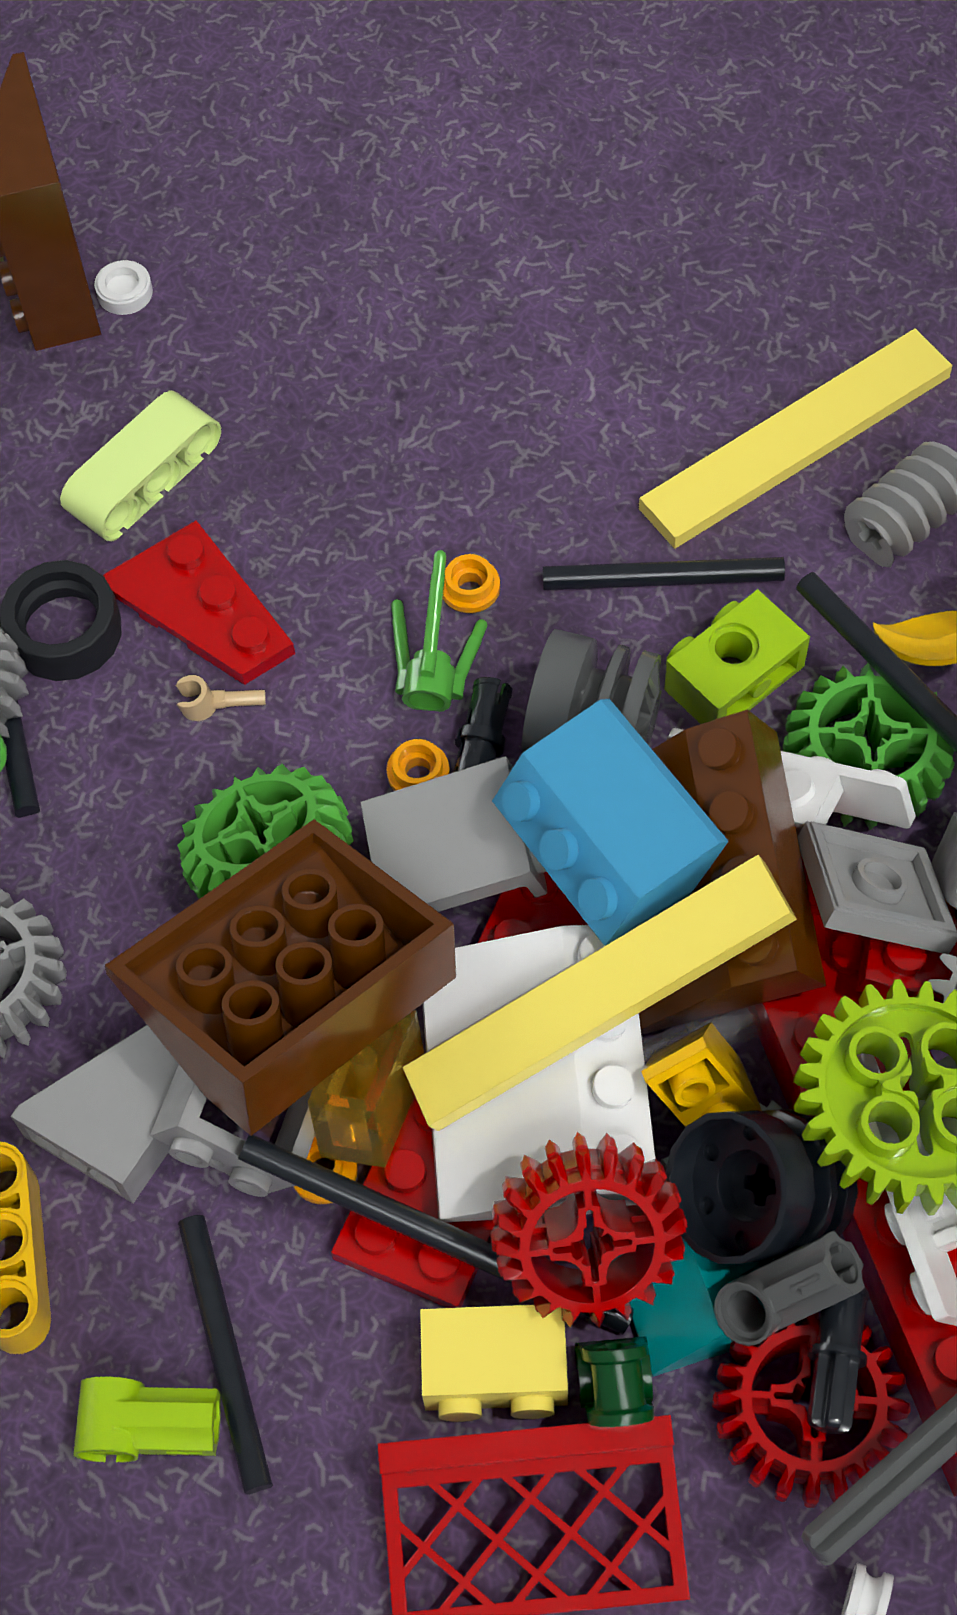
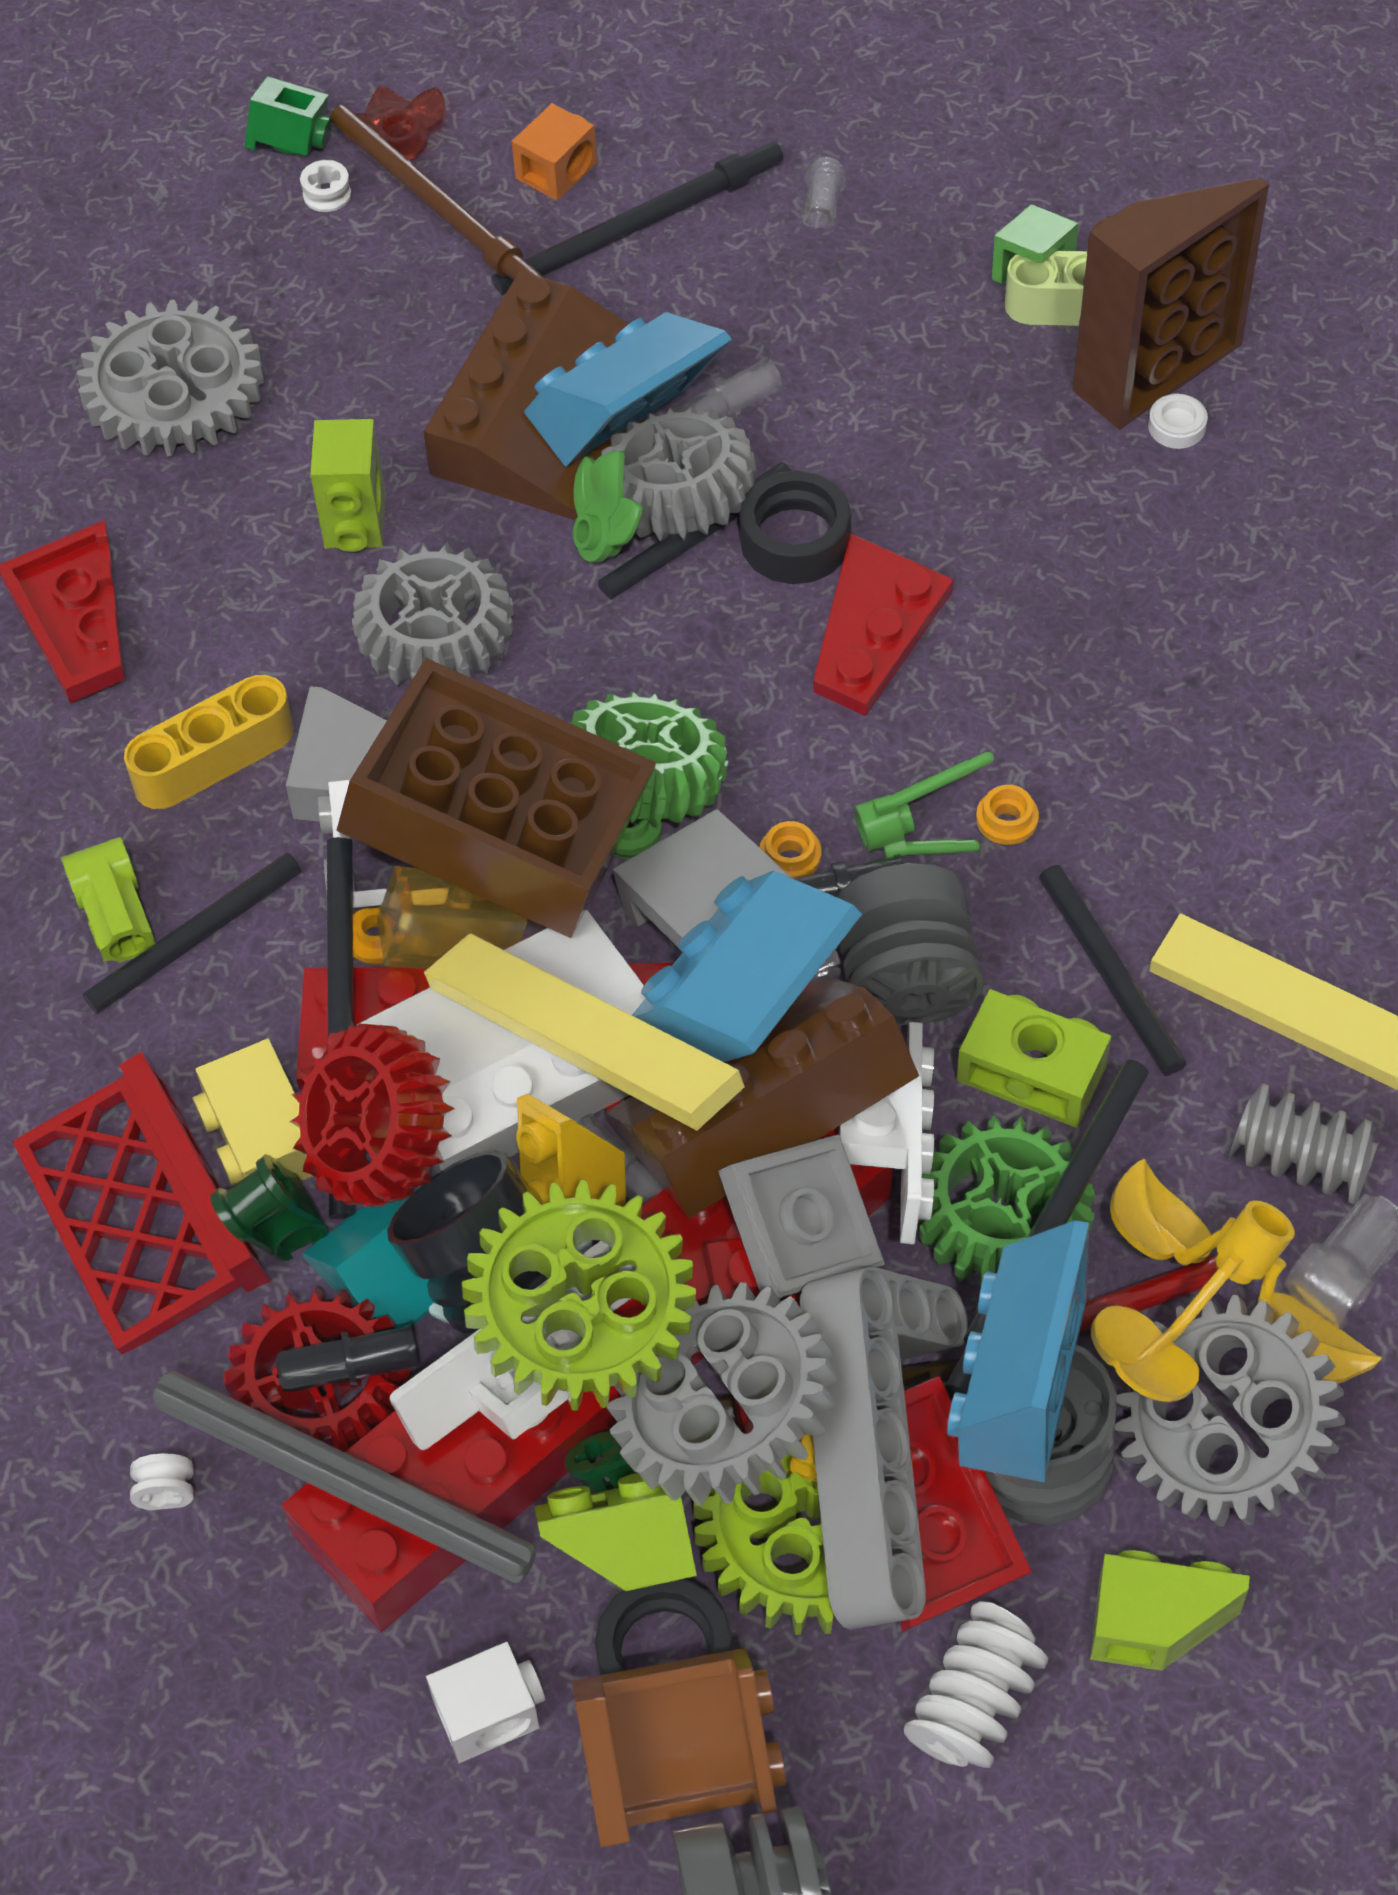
camera: 65 degrees right, 5 degrees down
yellowish green beam [60,390,221,542] -> none
tan hand [176,675,266,721] -> none
dark grey piece [714,1231,865,1346] -> none

